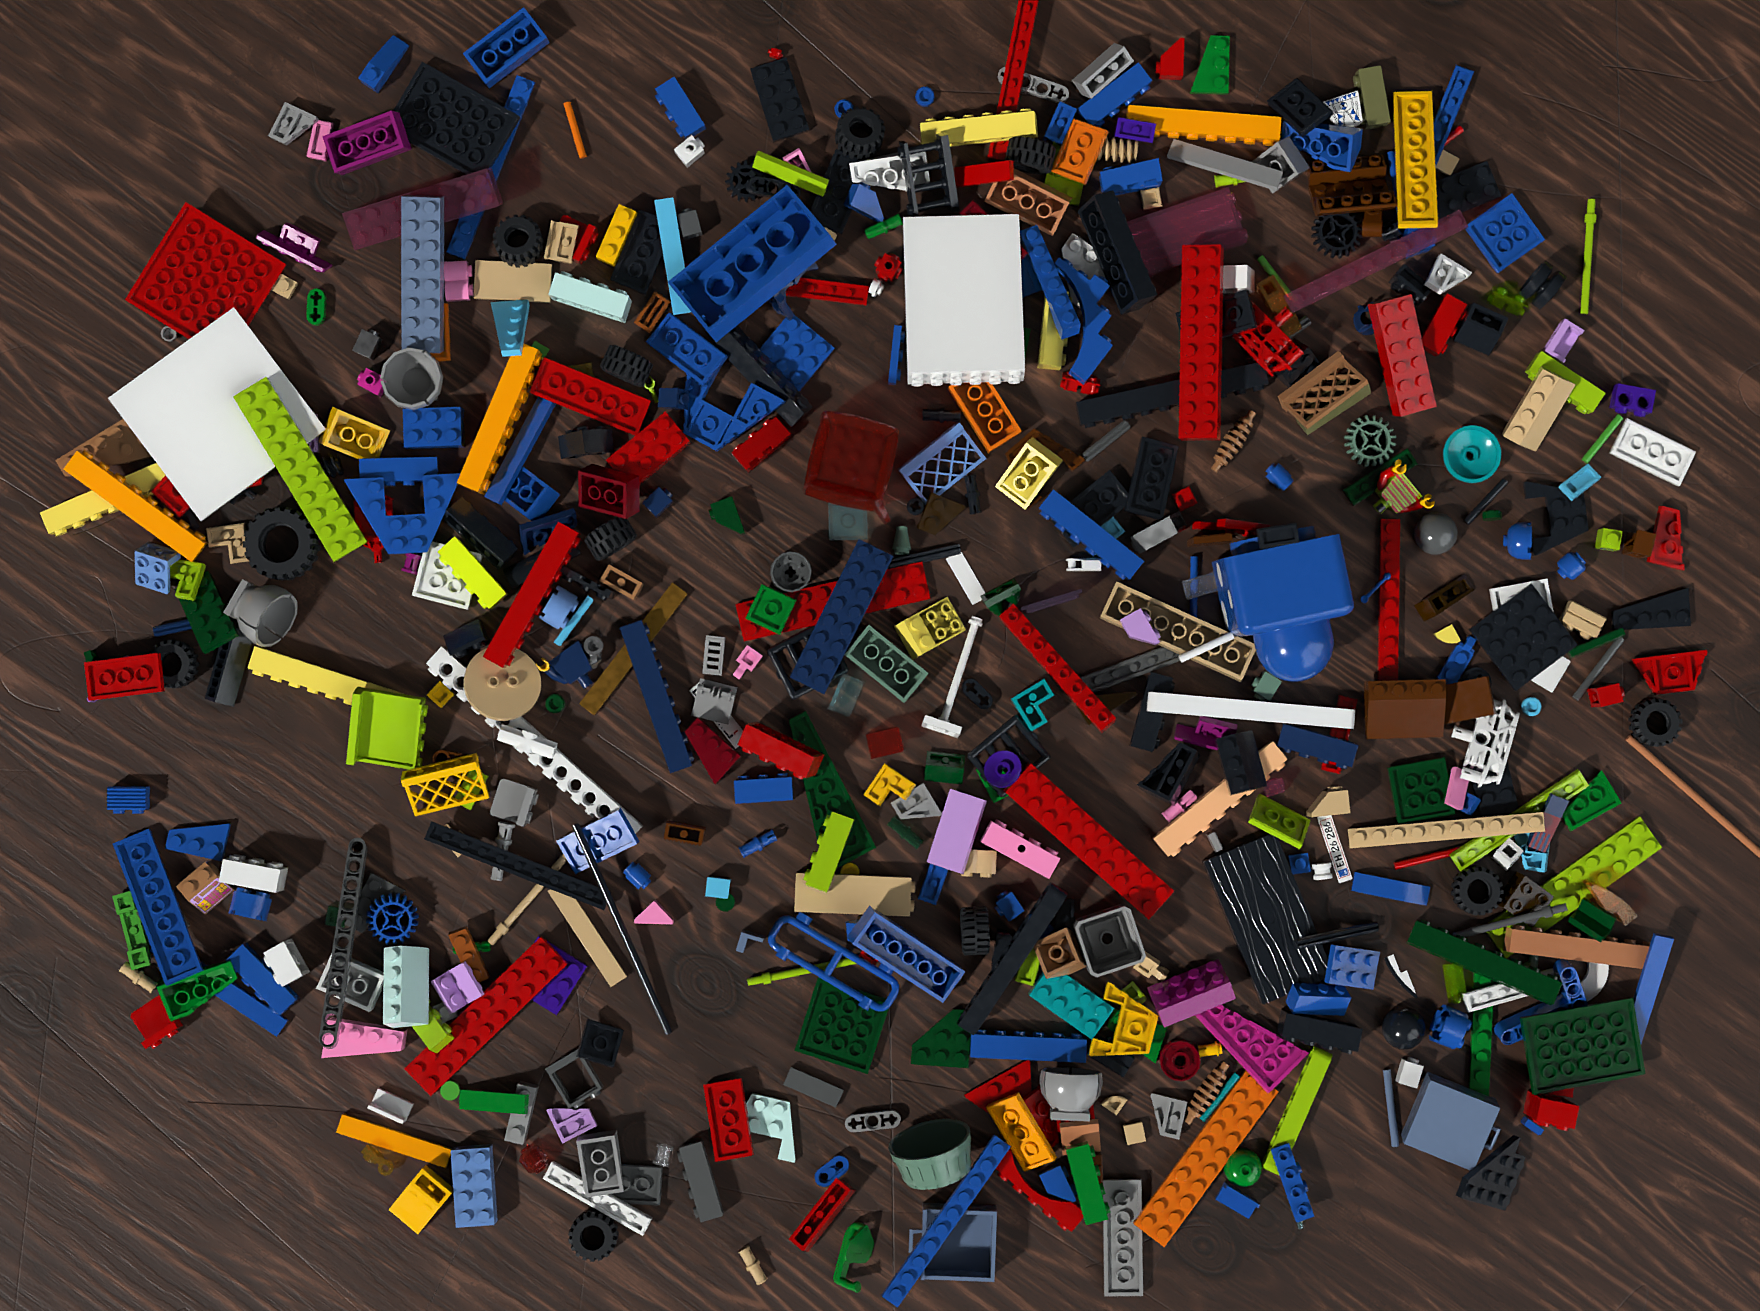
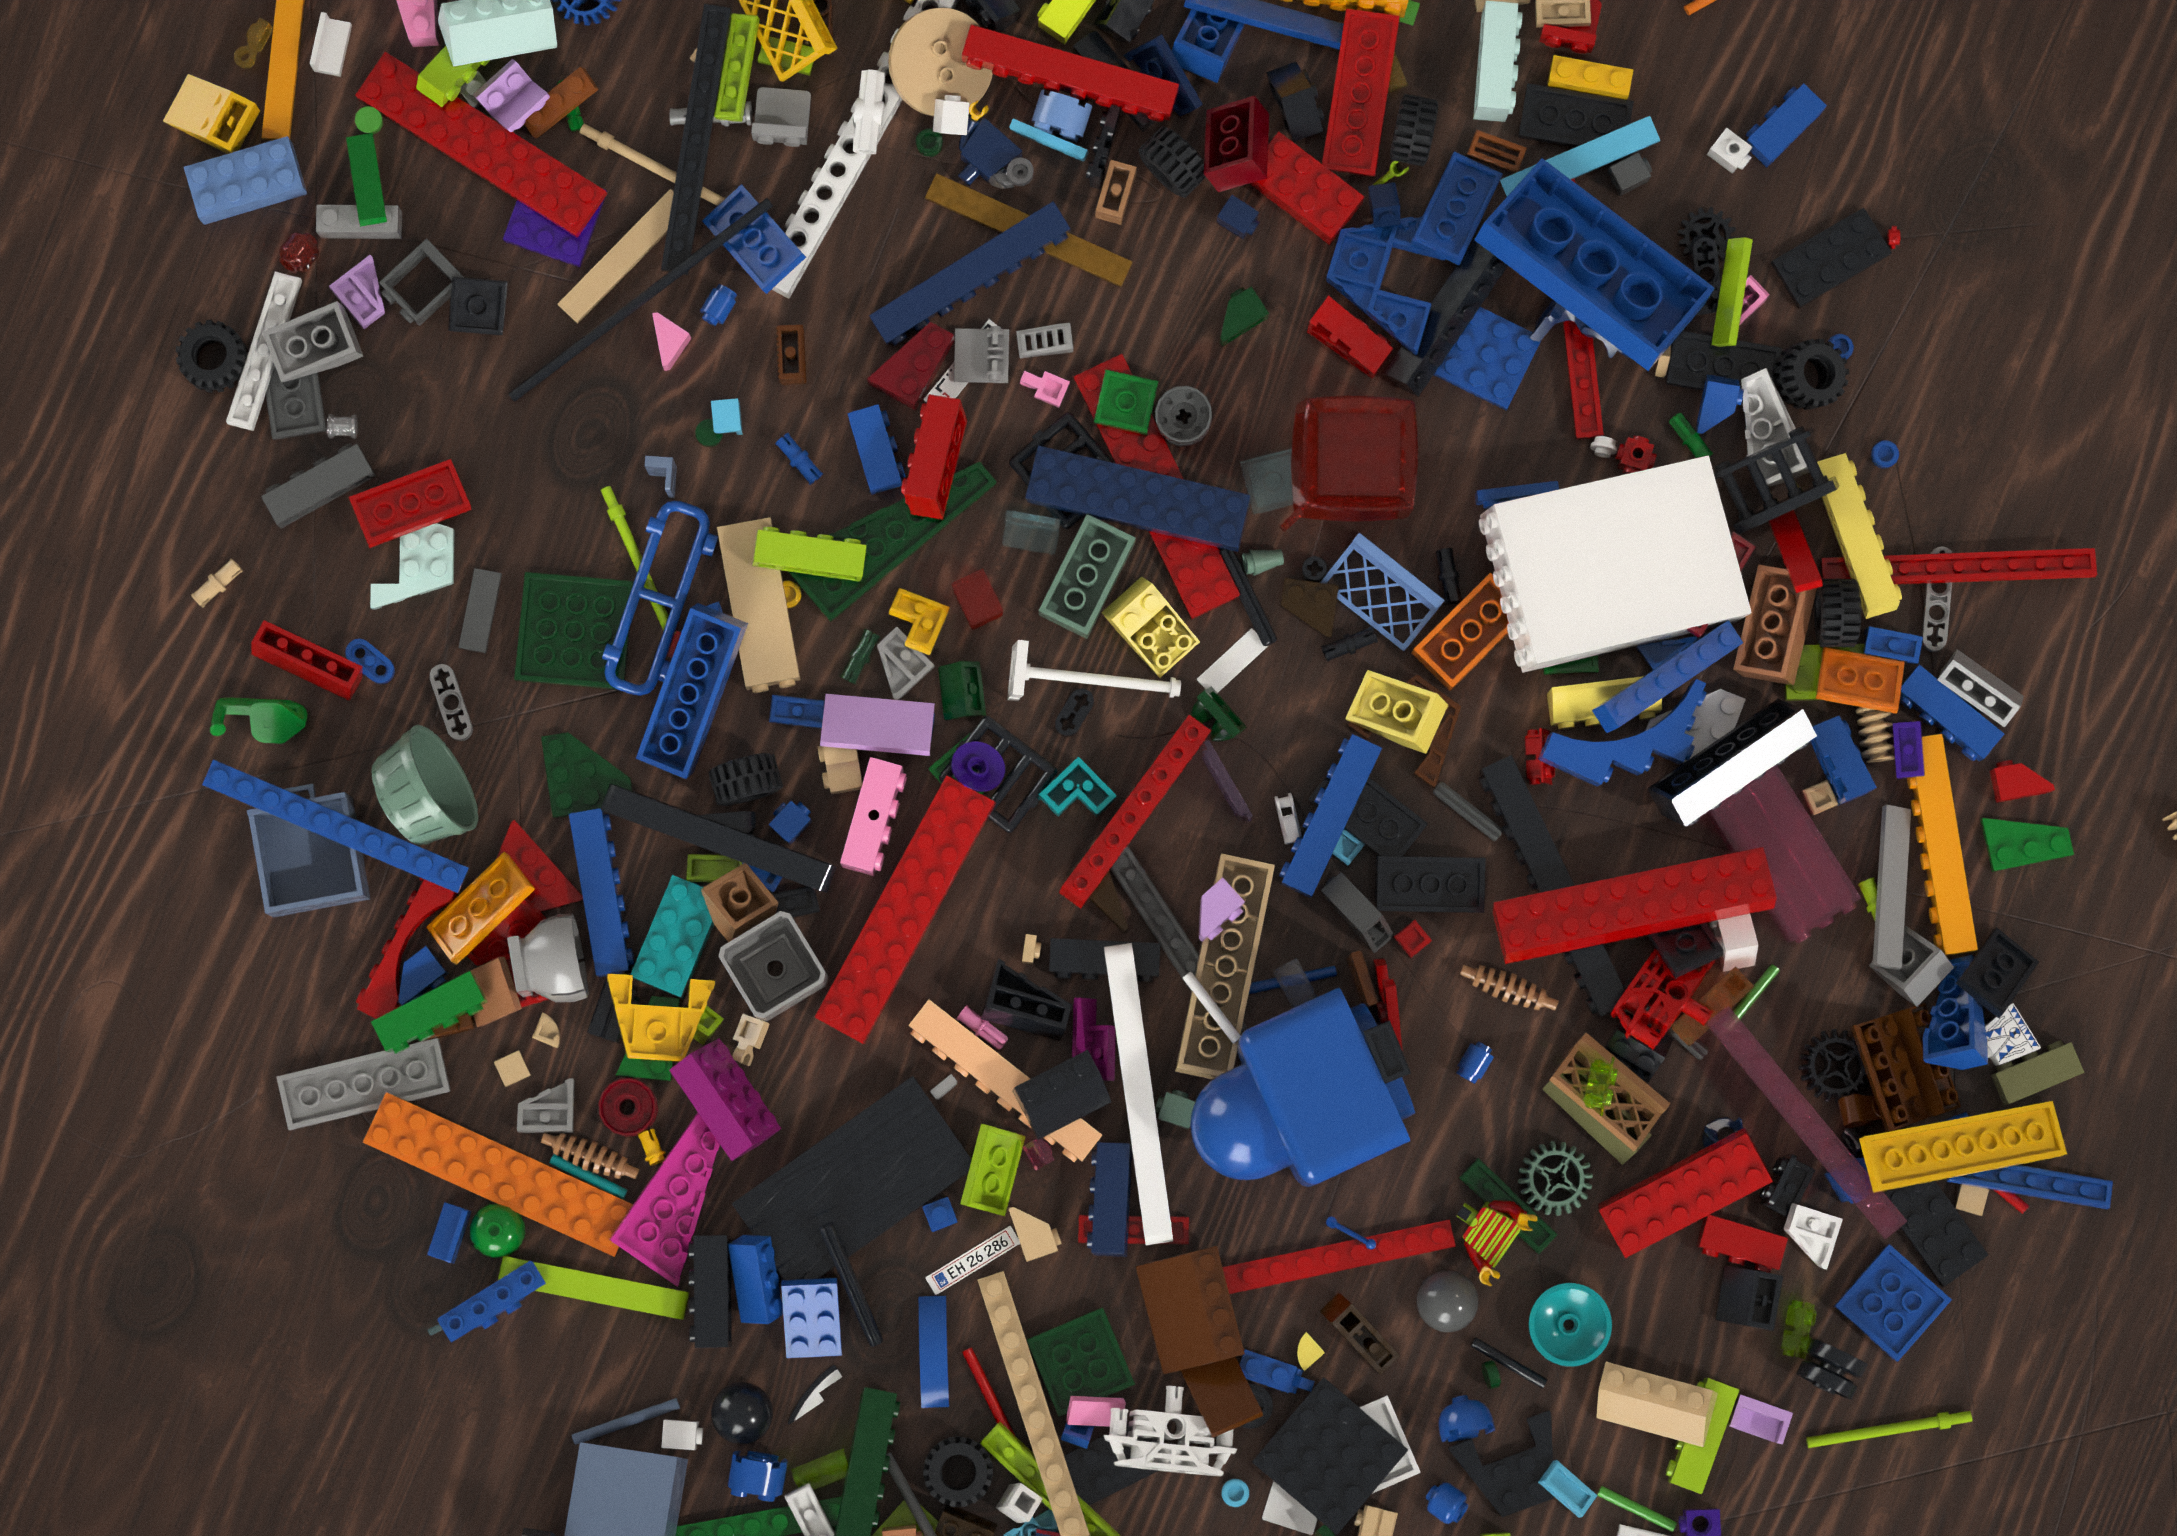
camera: 75 degrees right, 5 degrees down
white wheel [1312,862,1333,880] -> none
none -> lime tile [714,13,760,122]
none -> white brick [933,95,969,135]
none -> tan plate [1022,934,1041,964]
none -> clear neon green hinge [1583,1057,1618,1116]

